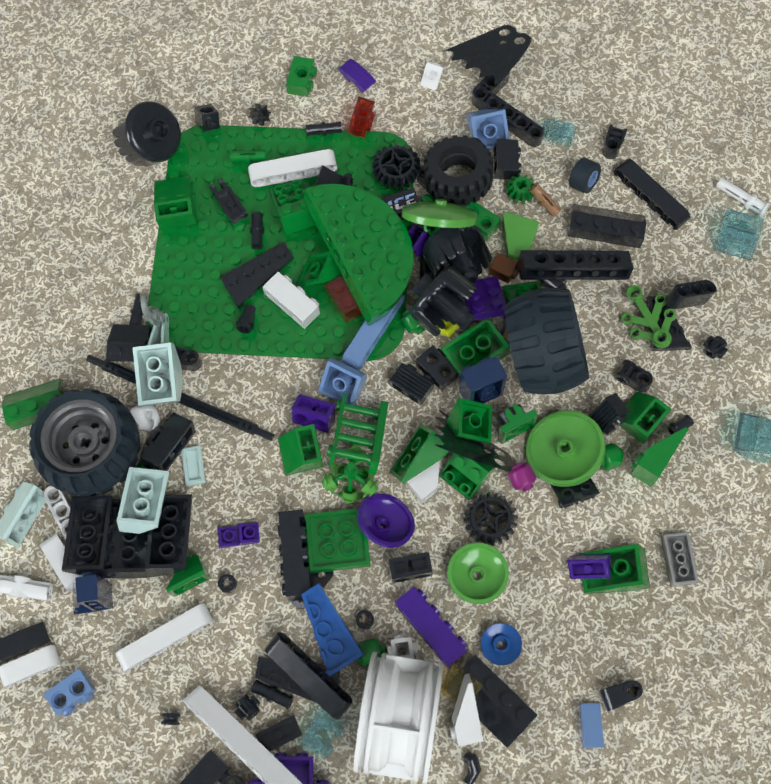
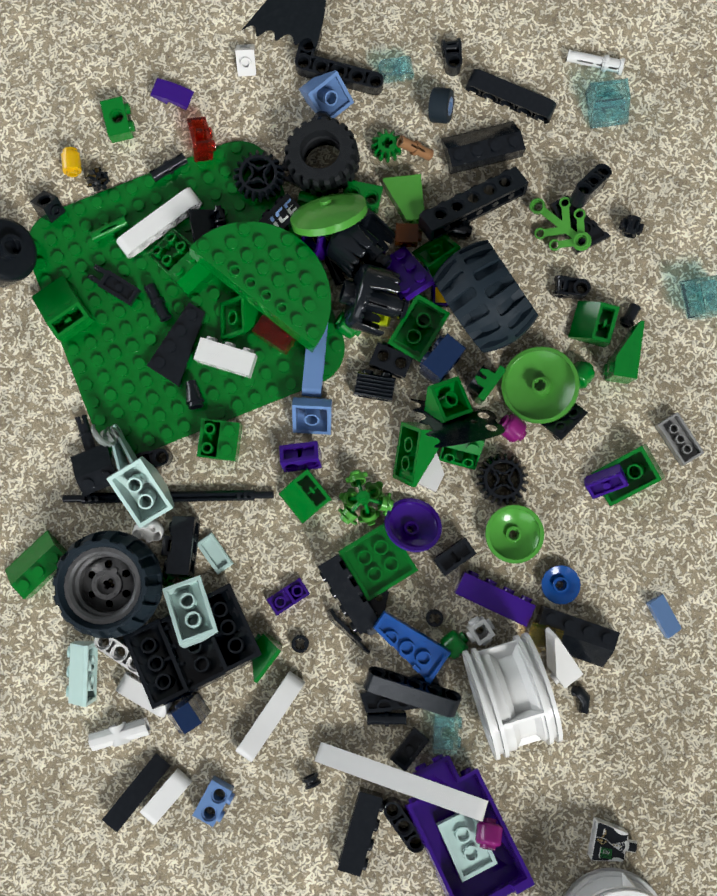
camera: 25 degrees left, 15 degrees up
black gear [235,694,261,721] -> none
green fence [327,393,389,474] -> none
black brick [493,138,521,180] -> none
black brick [588,393,630,436] -> none
black piece [599,680,643,711] -> none
none -> yellow brick [61,147,82,177]
none -> green slope [197,418,243,462]
none -> black piece [327,608,370,654]

